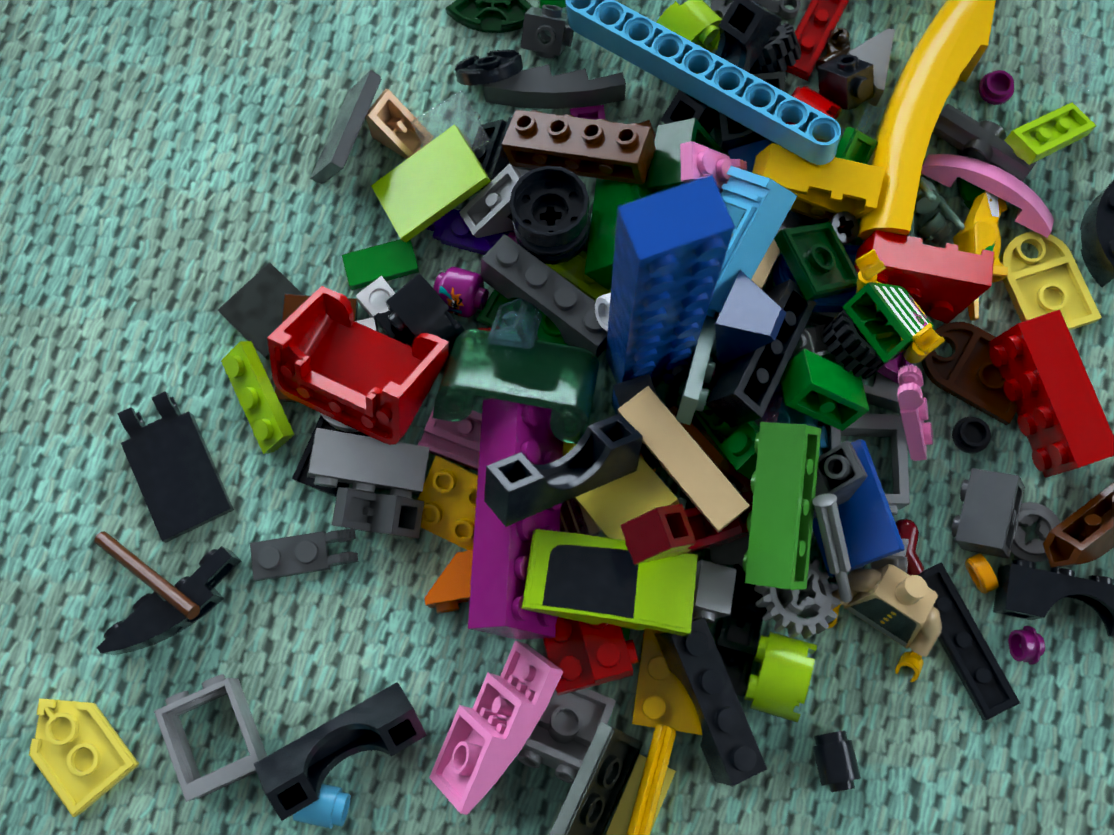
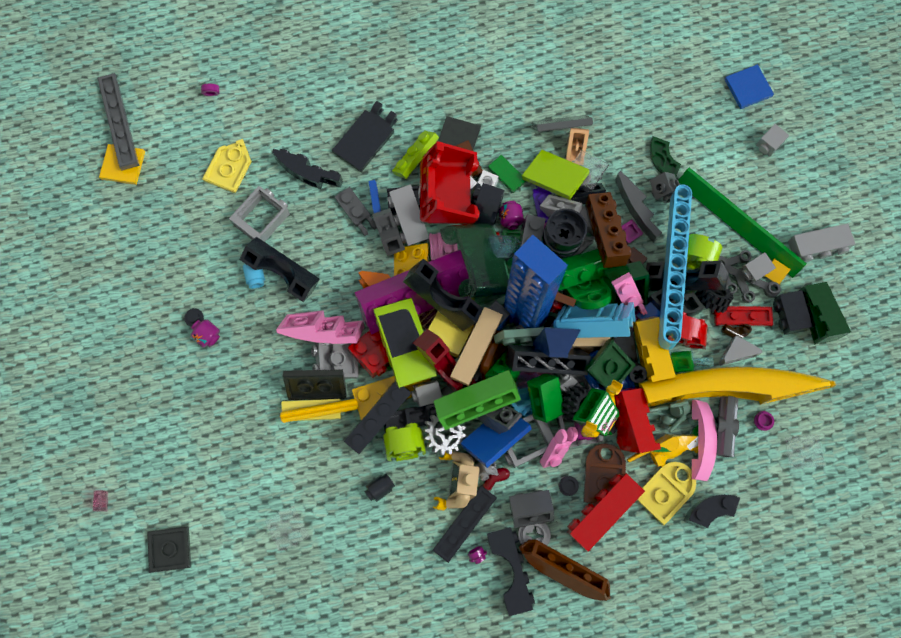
camera: 60 degrees right, 0 degrees up
reddish brown bar [94,531,200,620] -> none
black tile [455,49,523,86] -> none
light grey axle [812,493,852,602] -> none
black brick [818,54,874,110] -> none
light orange tile [965,553,999,594] -> none
lime plate [1004,102,1096,165] -> none
none -> blue tile [369,180,381,213]

